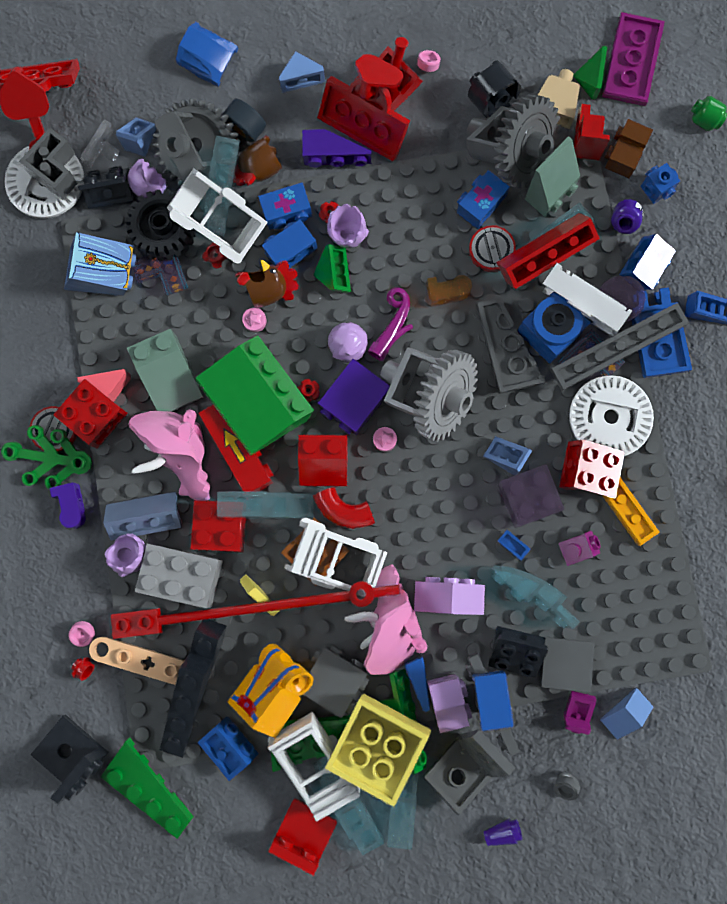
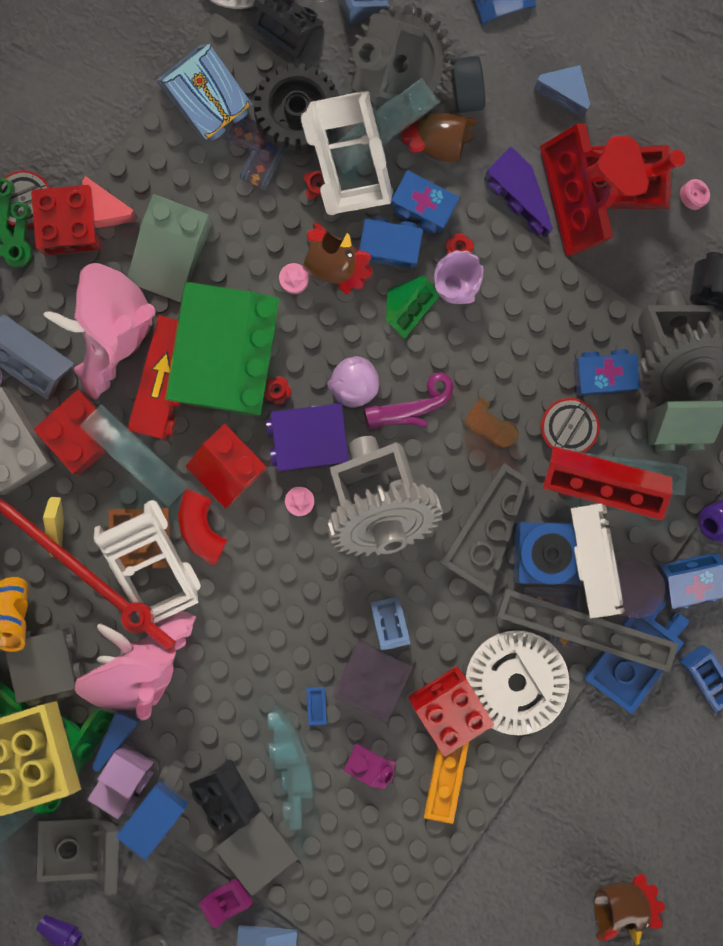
camera: 35 degrees right, 5 degrees up
lavender hair [127,159,167,198] -> none
lavender brick [414,577,485,615] -> none

